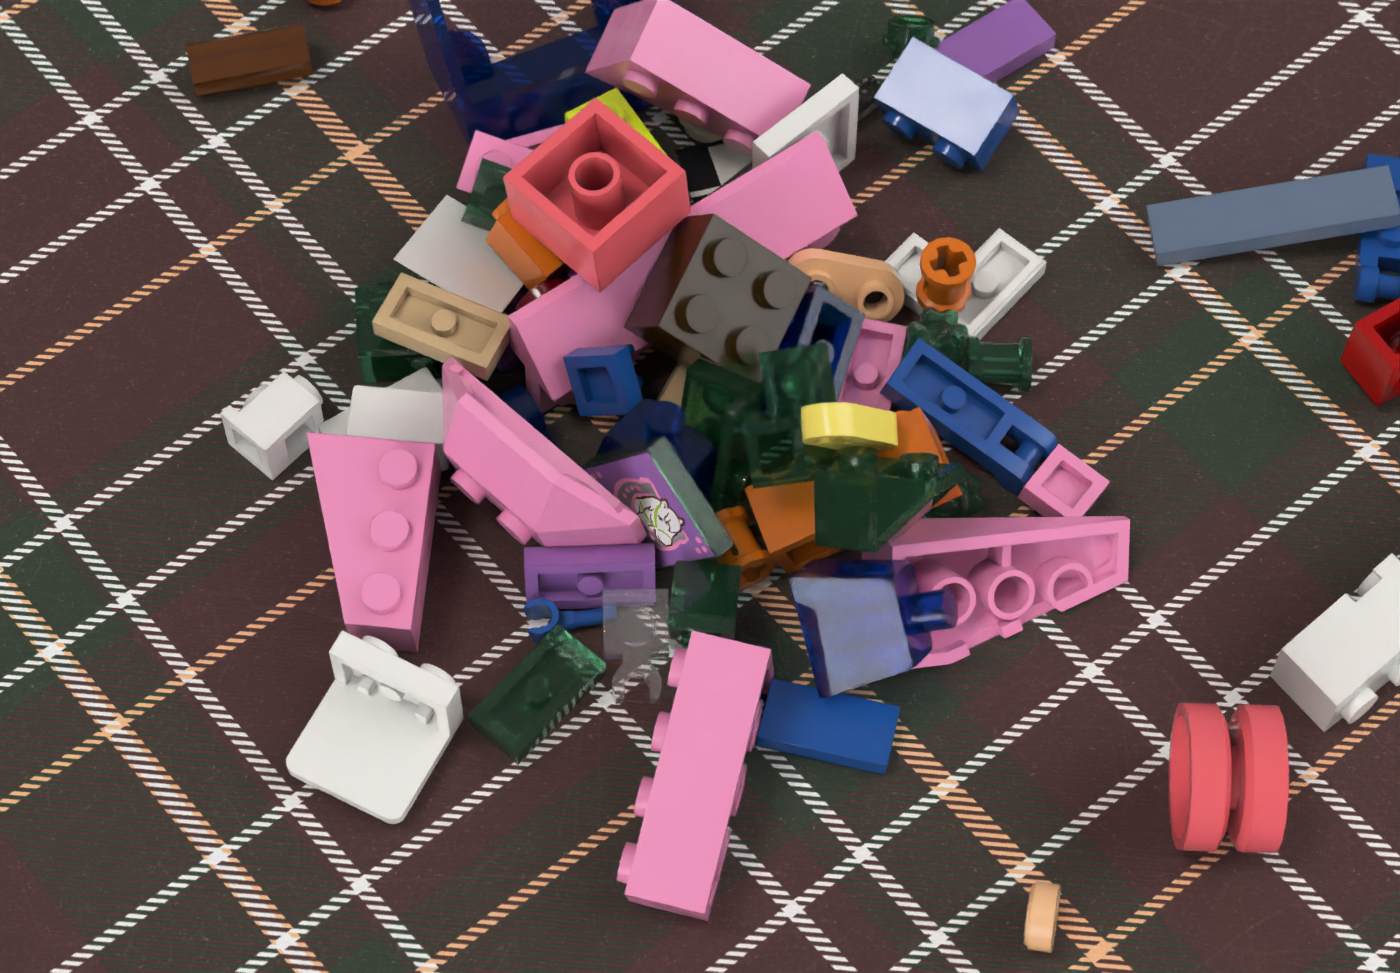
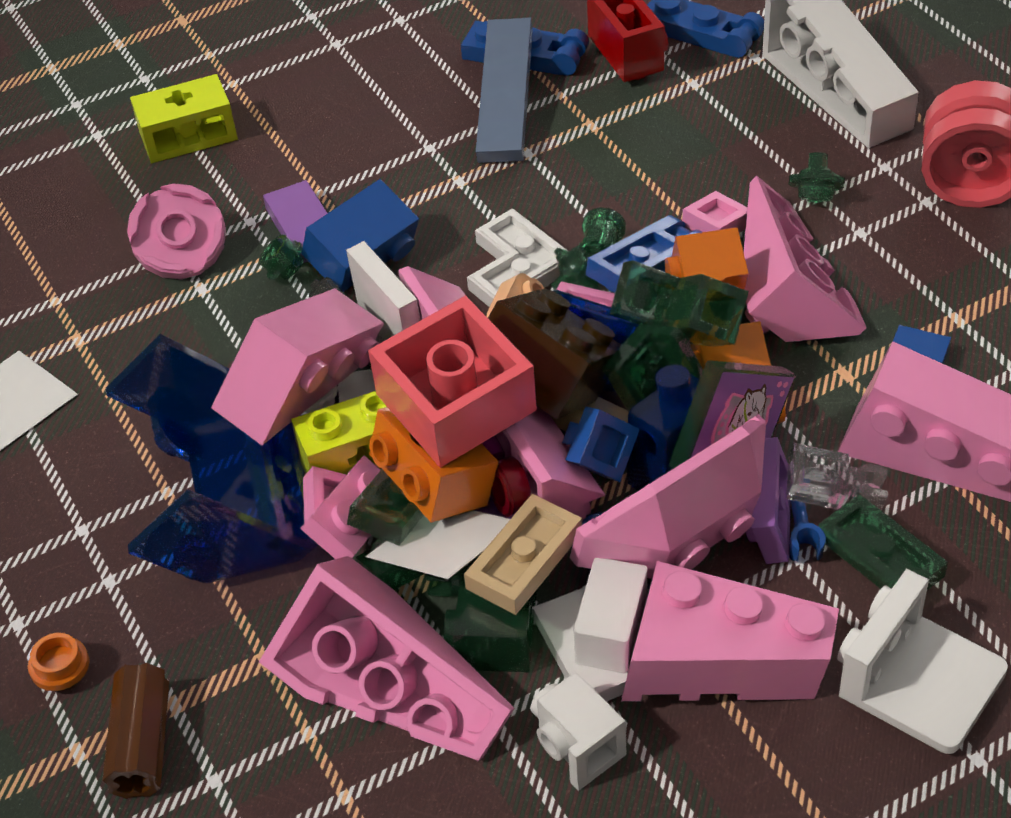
camera: 75 degrees left, 15 degrees down
clear green slope [667,560,741,649] -> none
clear blue torso [789,559,958,698] -> none
light yellow beam [801,402,898,452] -> none
clear green slope [814,446,963,553] -> none
orange bush [916,237,976,317] -> none
none -> bright pink wedge [259,556,515,761]
none -> clear green plant [788,152,845,203]

